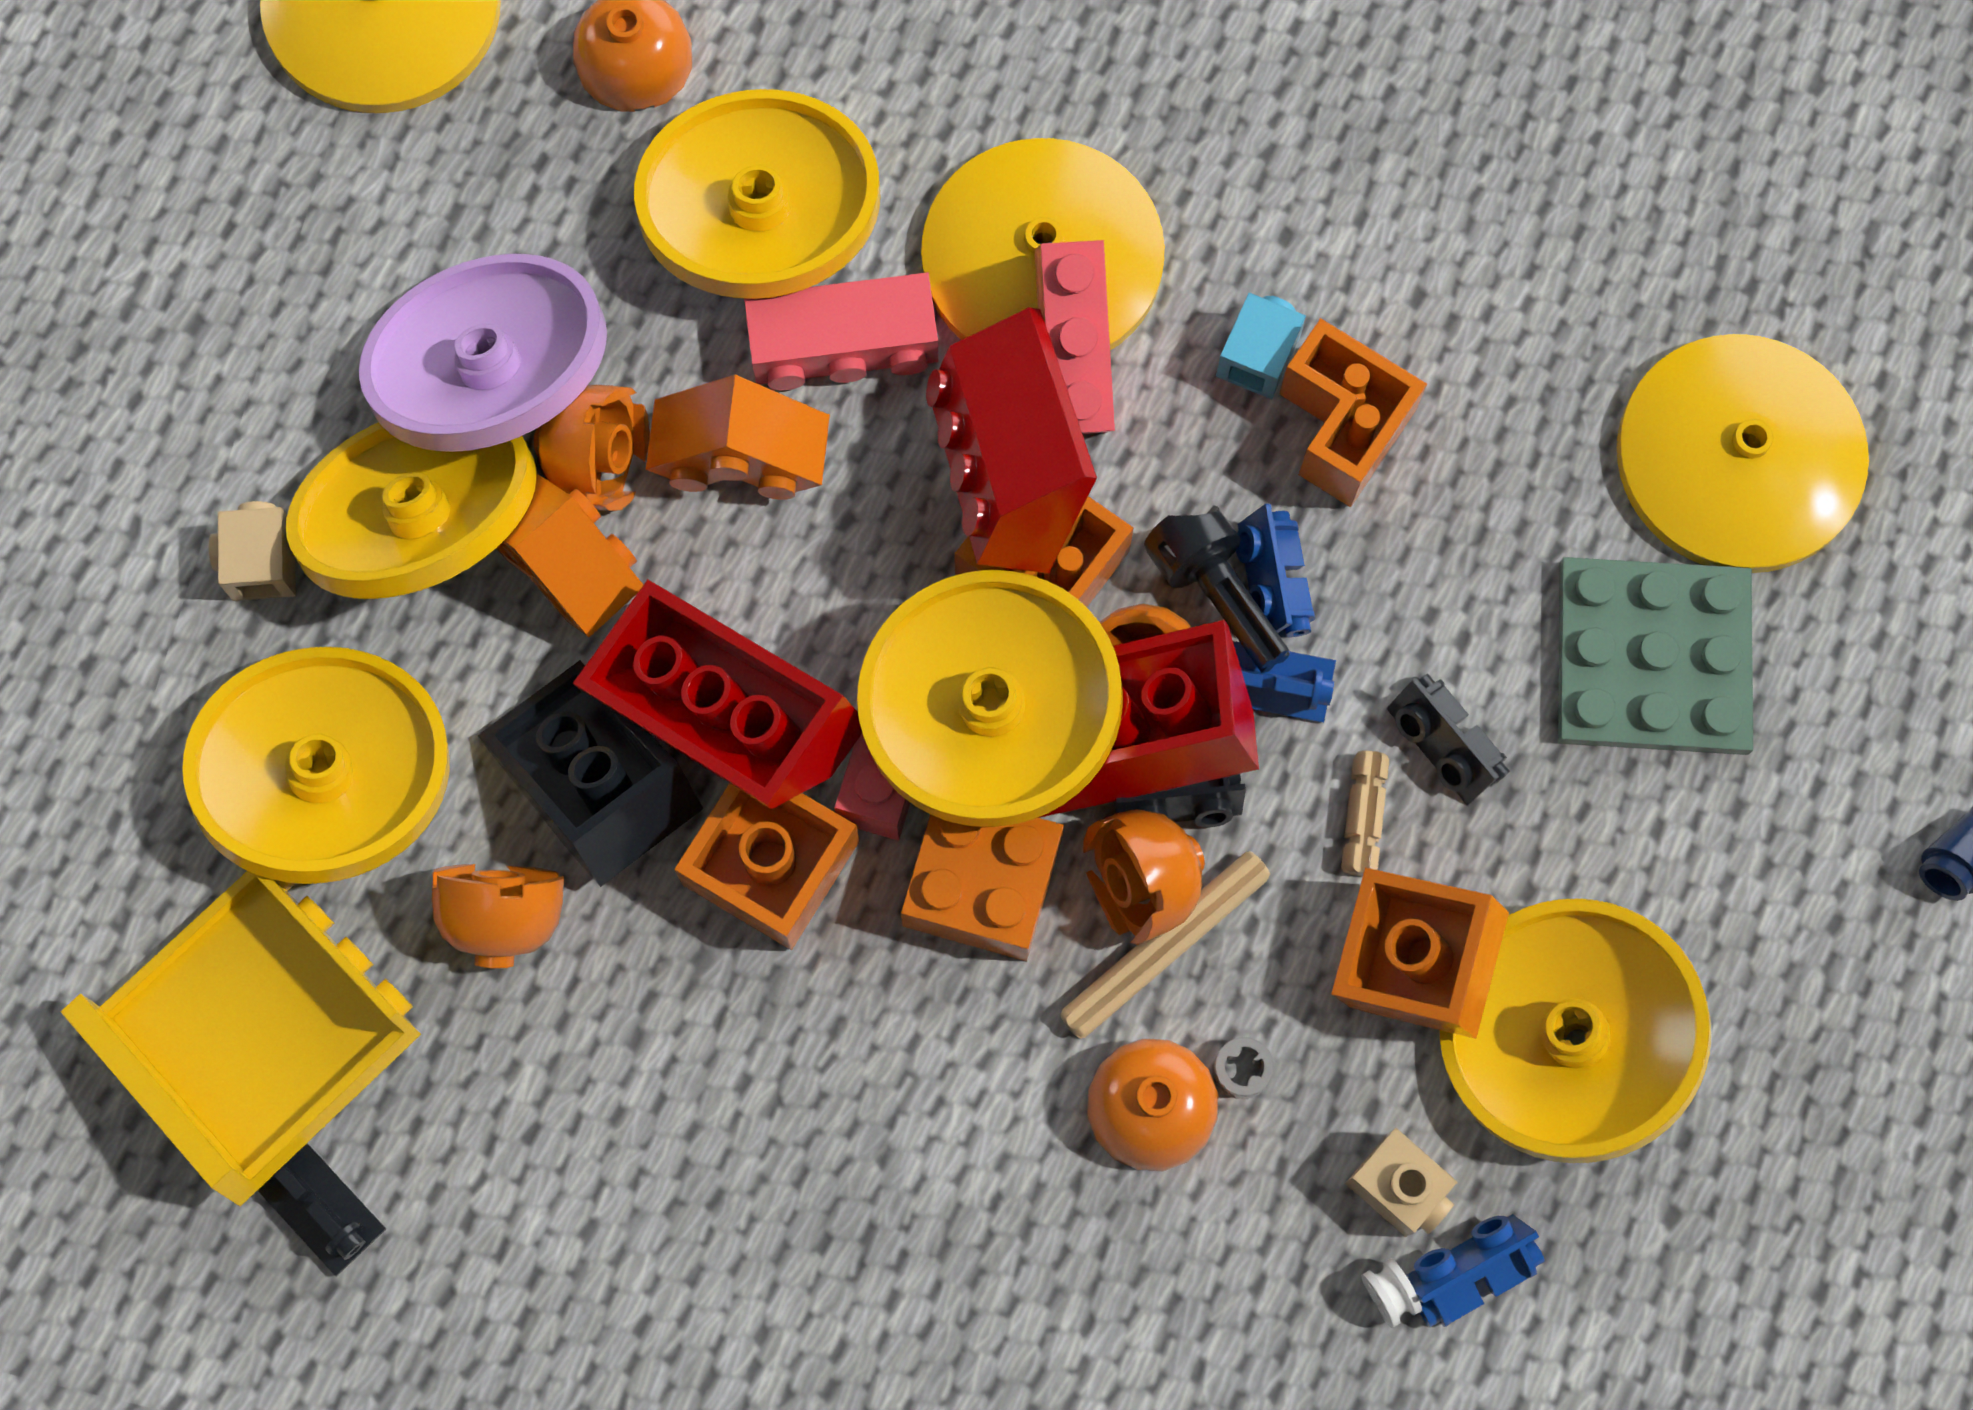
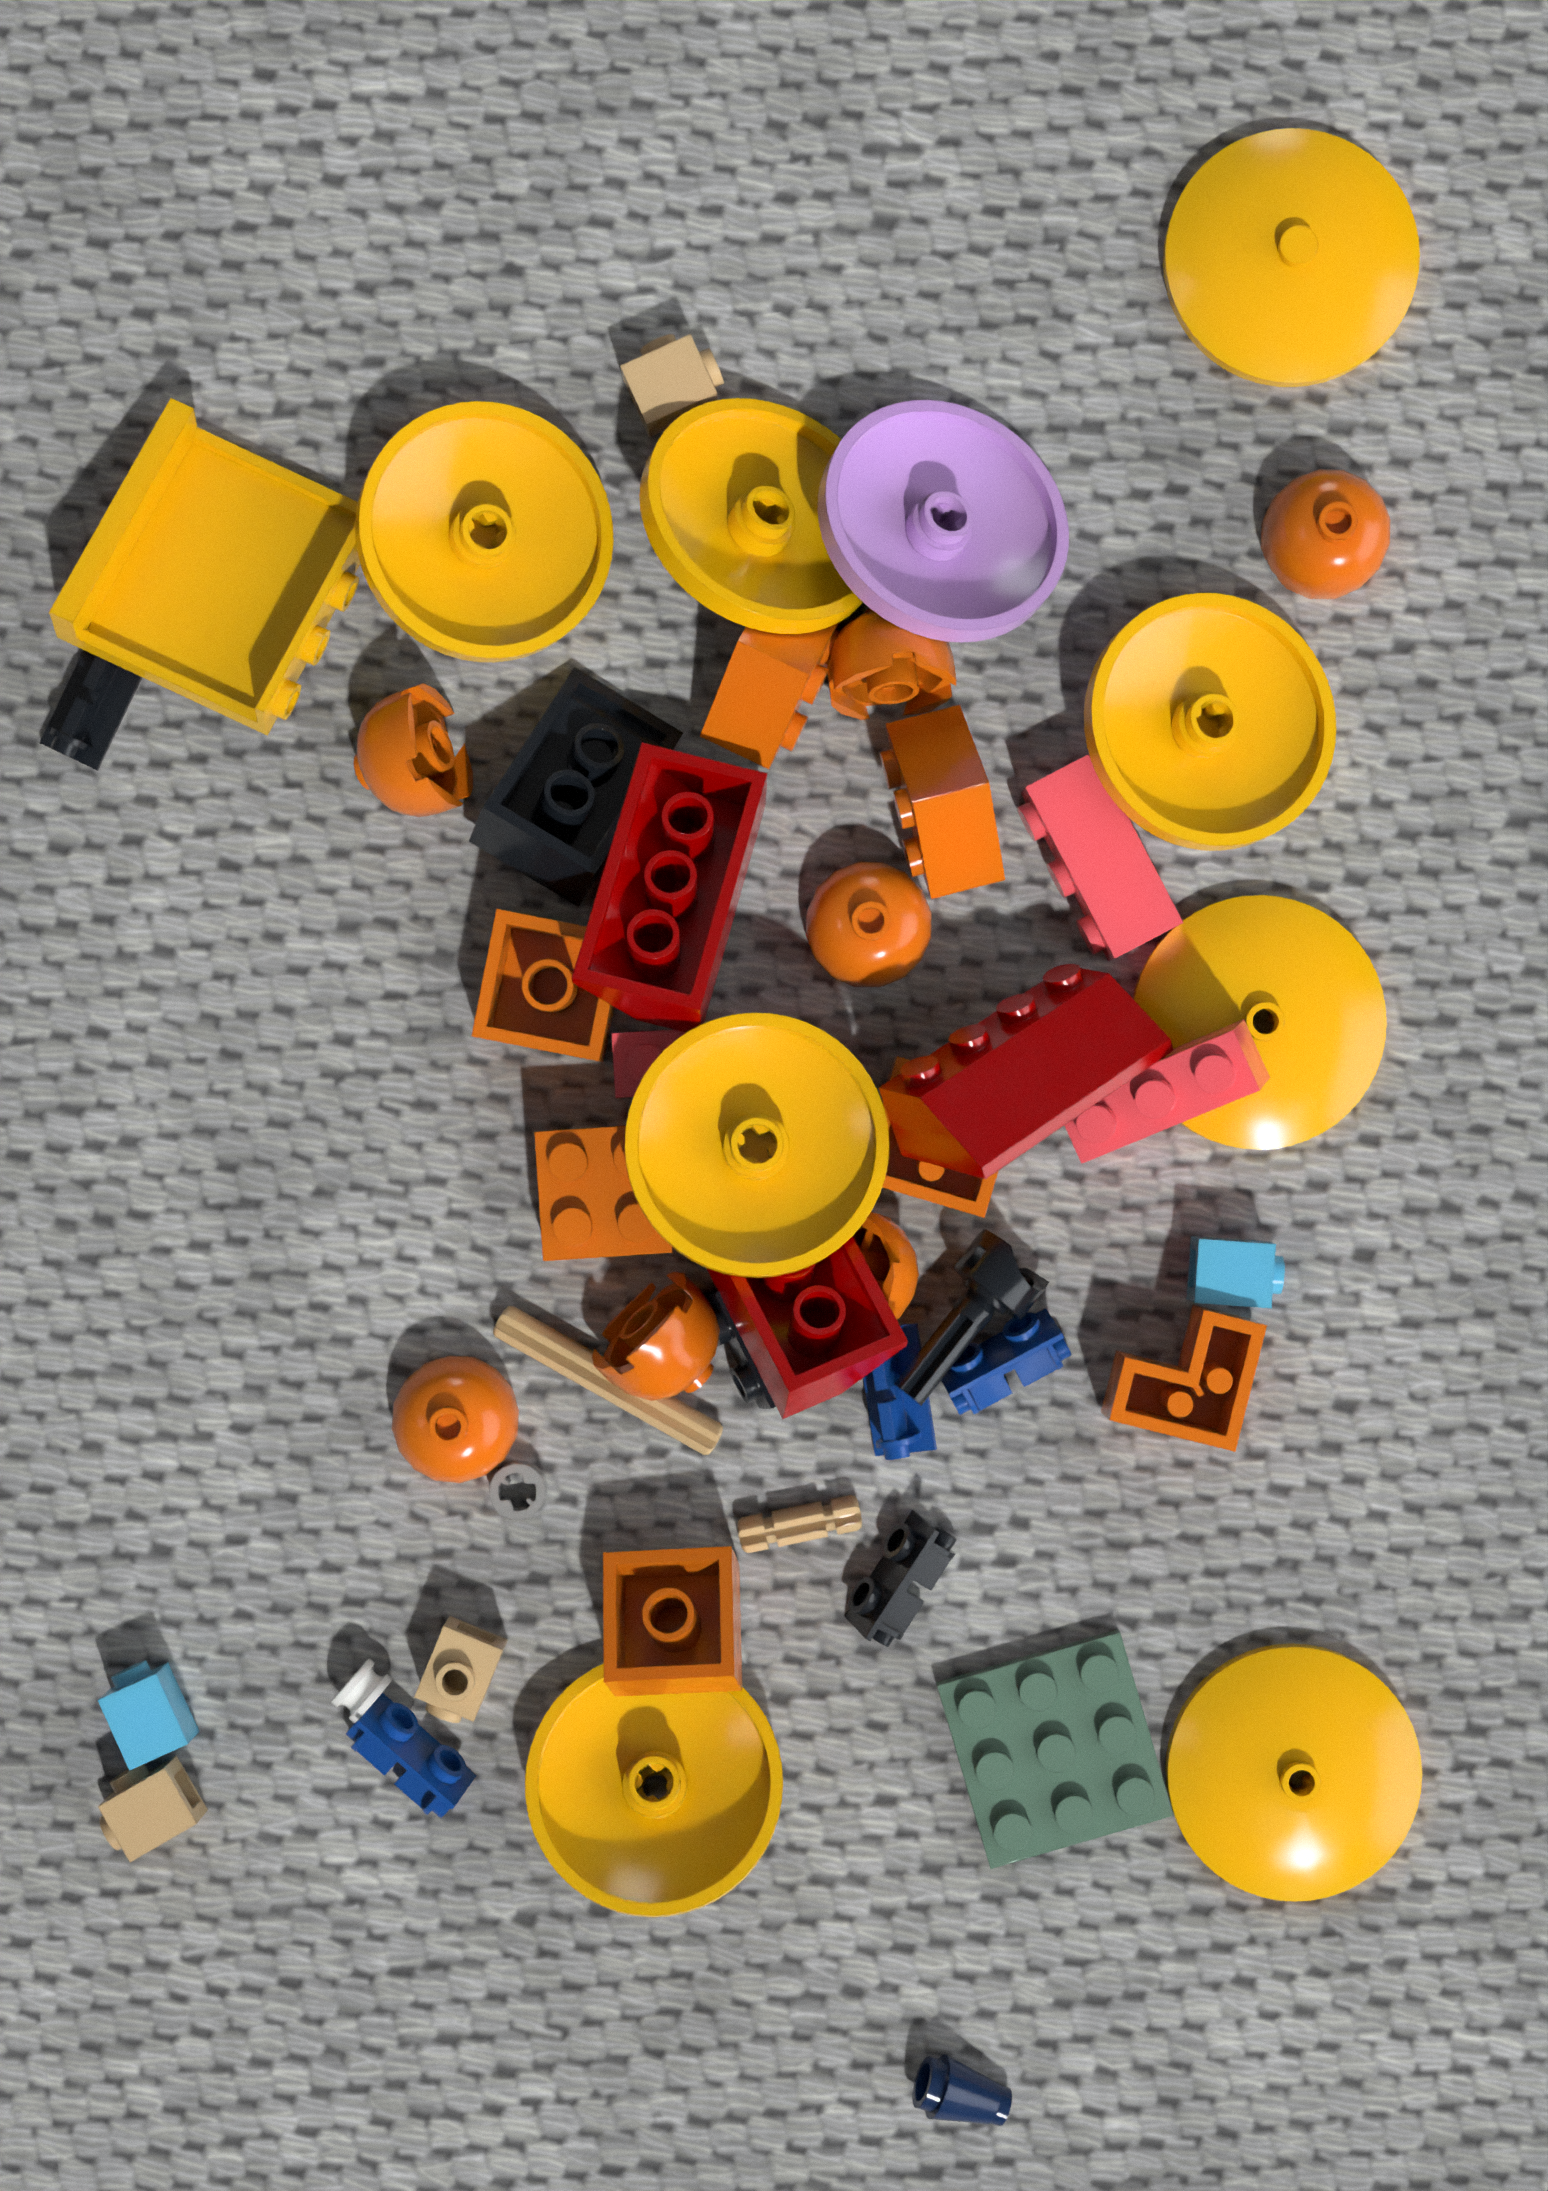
camera: 70 degrees right, 15 degrees up
none -> orange cylinder [806,862,932,987]

